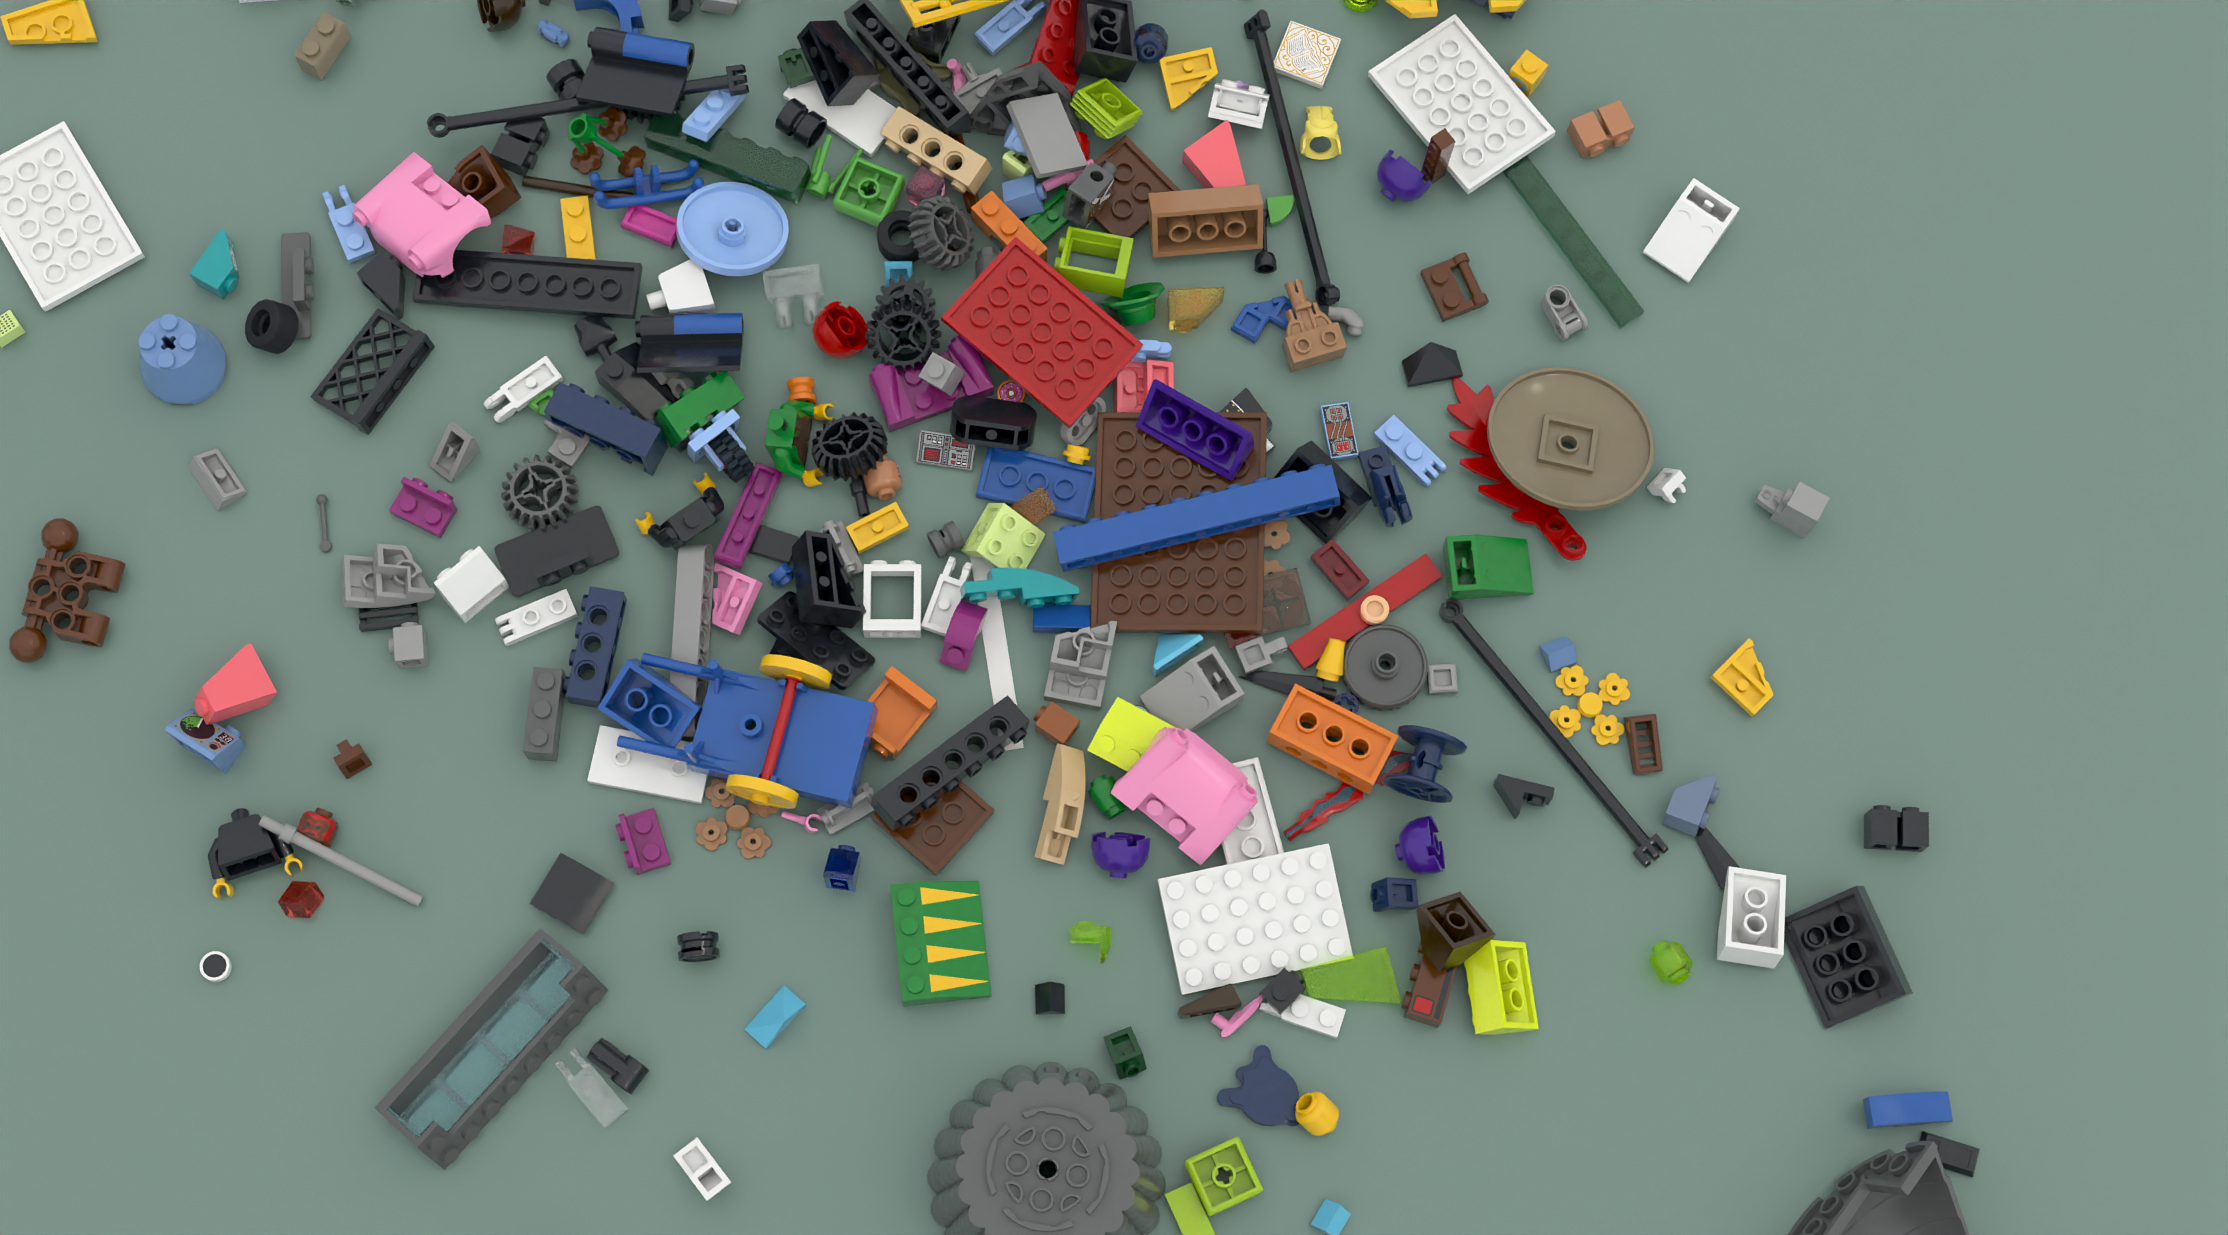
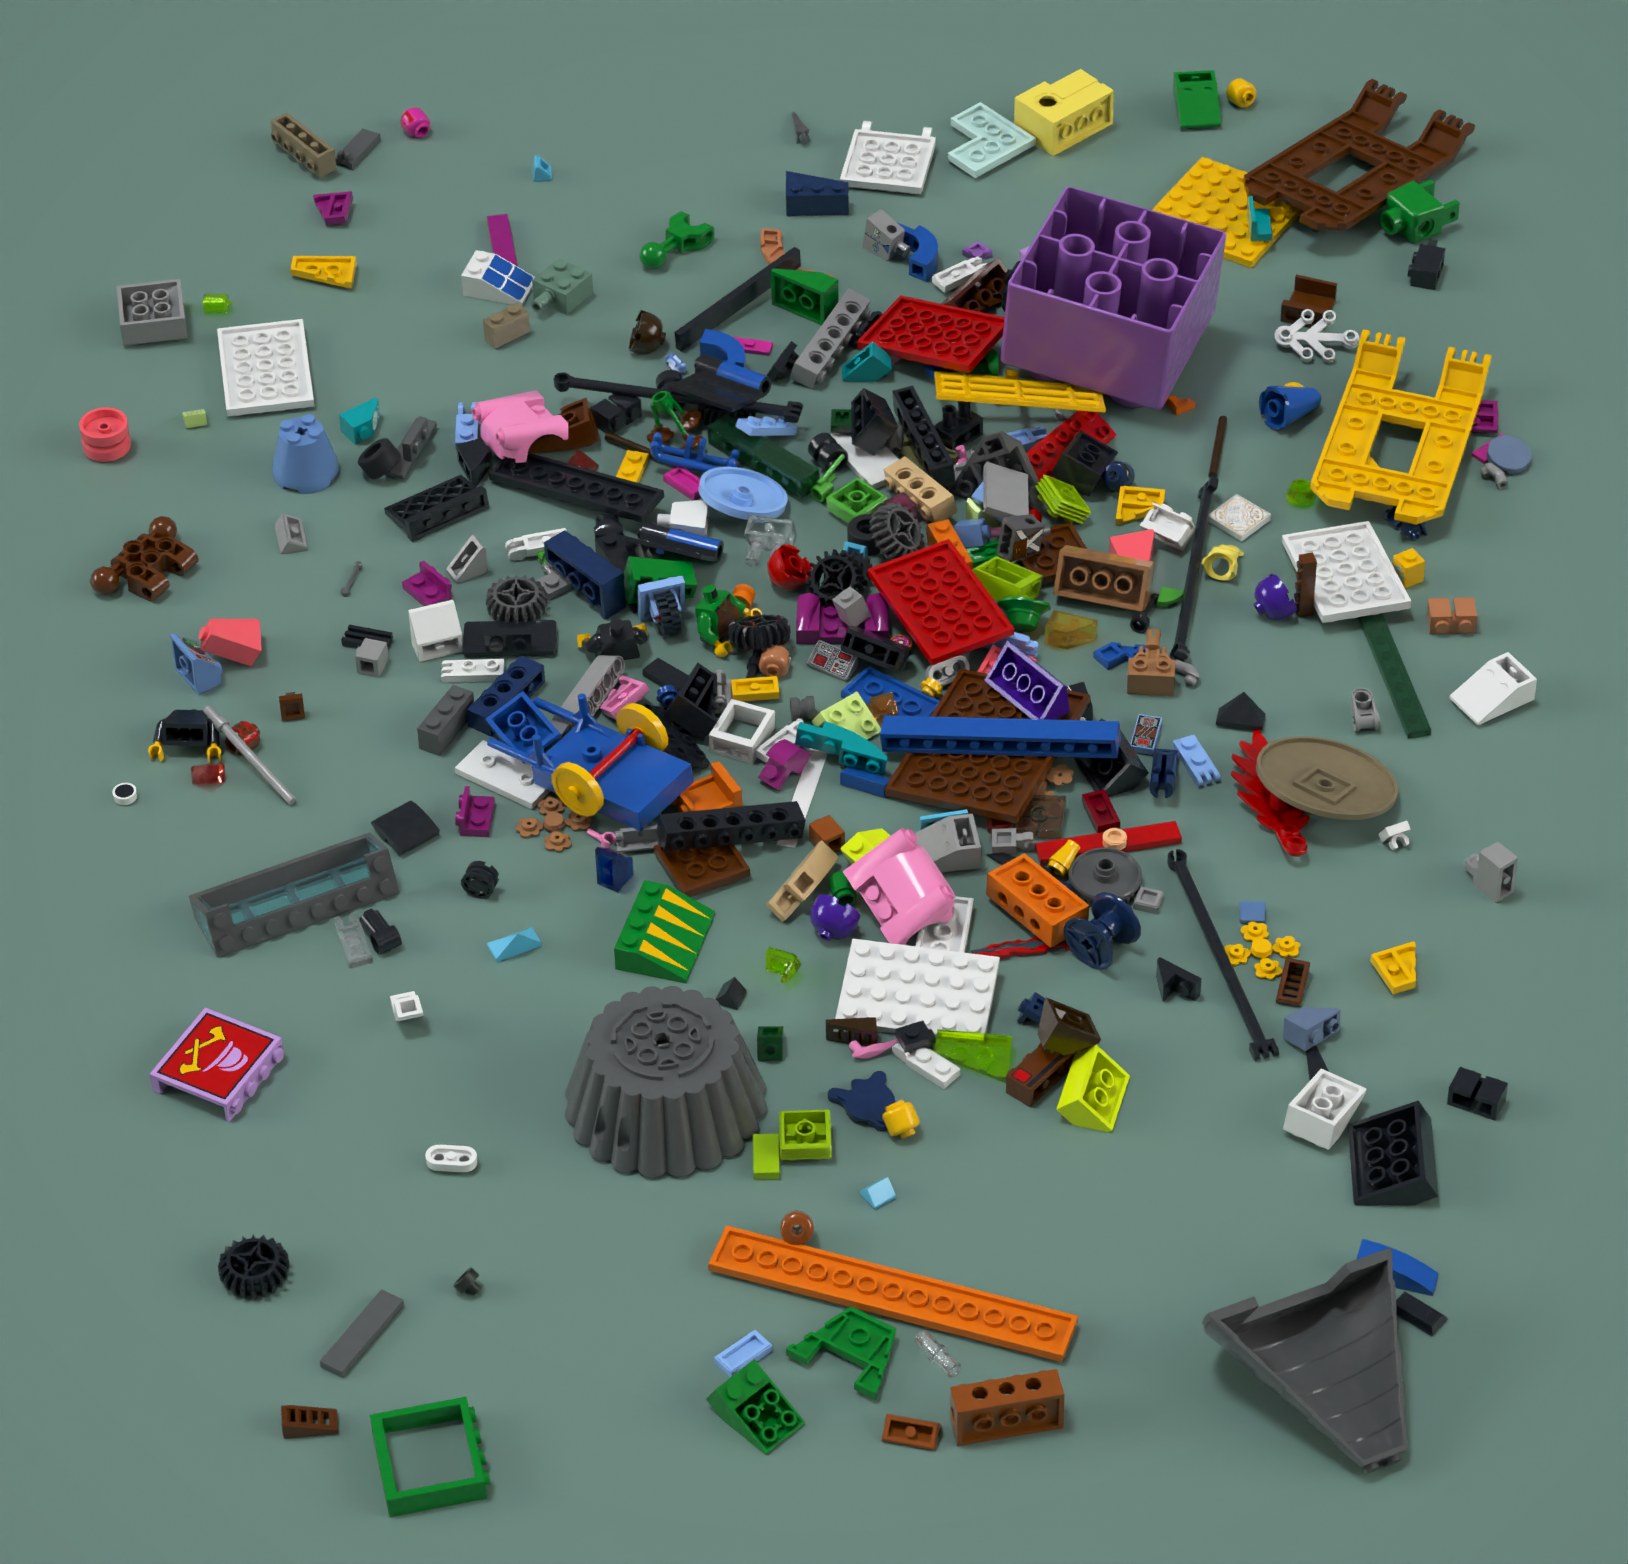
camera: 30 degrees right, 30 degrees down
light grey slope [342,543,435,608] -> none
magenta tile [714,462,783,569] -> none
light grey slope [1044,621,1117,710] -> none
dark purple cylinder [1395,815,1445,875] -> none
reddish brown plate [1420,252,1489,322] -> none
green slope [1442,534,1534,600] -> none
clear neon green head [1649,940,1693,986] -> none

